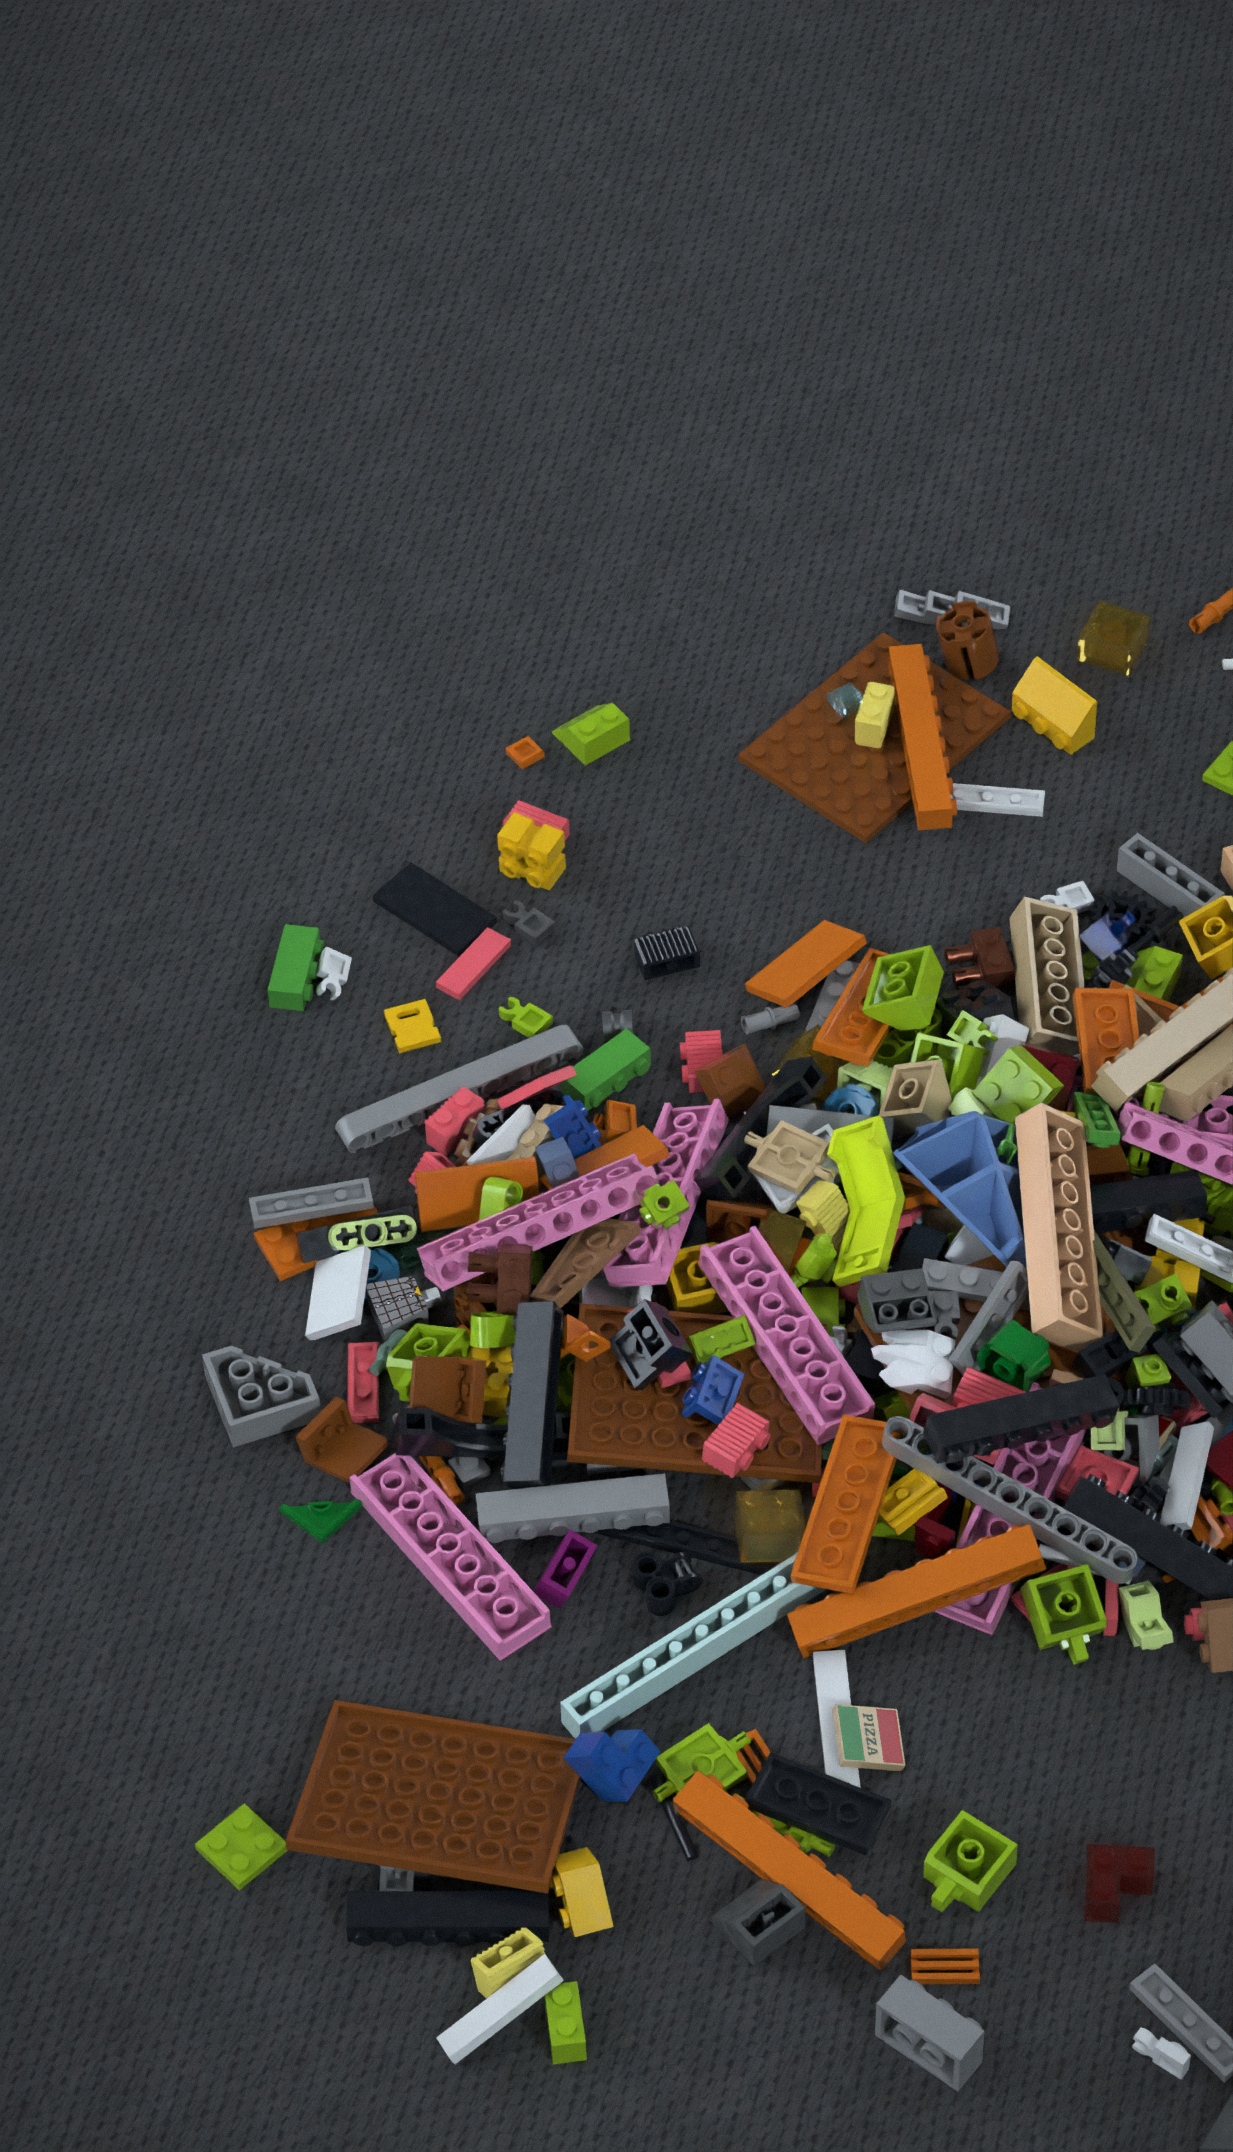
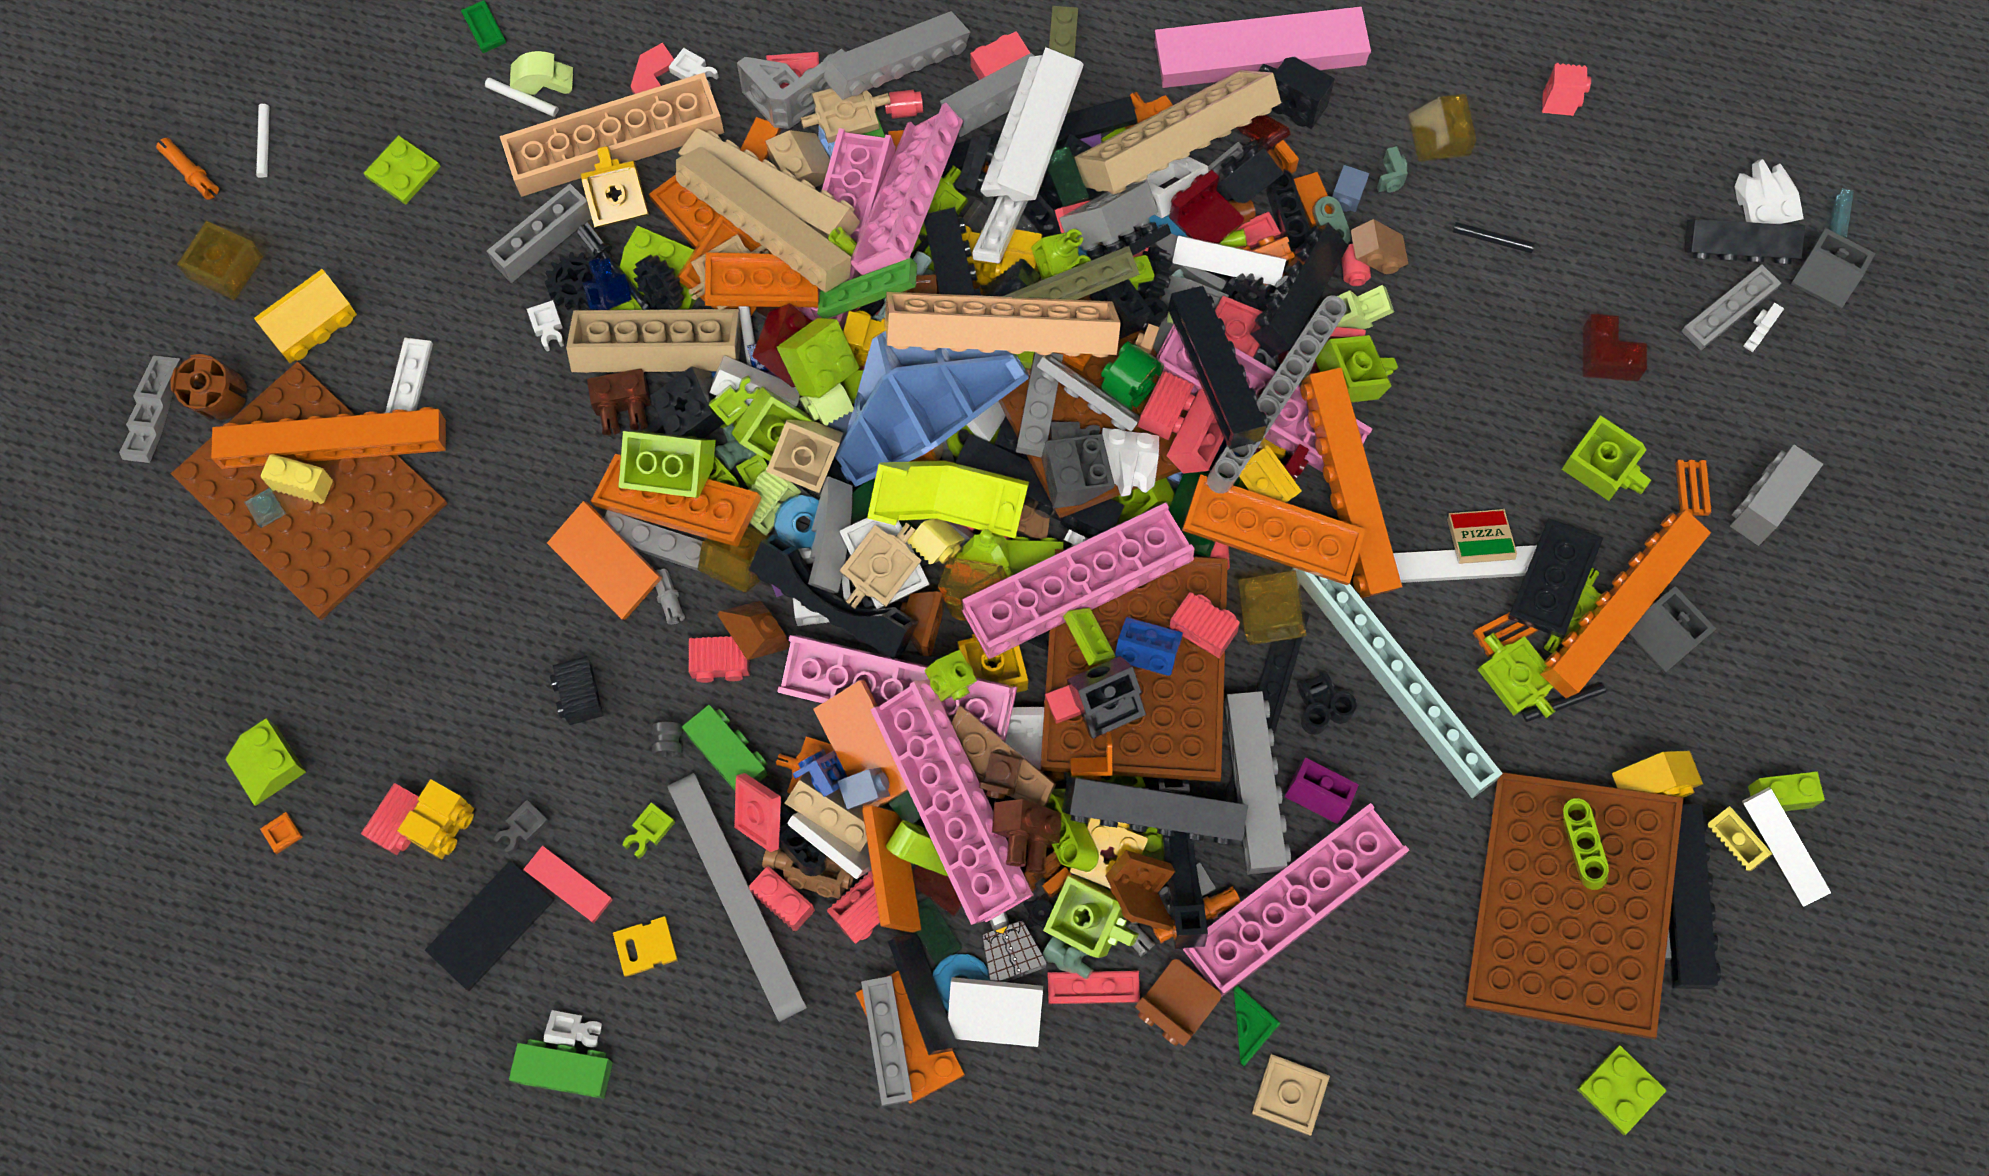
camera: 90 degrees left, 20 degrees up
light grey brick [202,1346,321,1447] -> none
yellowish green beam [328,1215,417,1250] -> none
blue brick [564,1729,660,1802] -> none
orange tile [604,1100,637,1141] -> none
bright green hand [996,1124,1017,1164] -> none
none -> reddish brown bracket [979,752,1022,800]
none -> tan tile [1251,1054,1330,1136]
none -> lime beam [1563,798,1609,890]

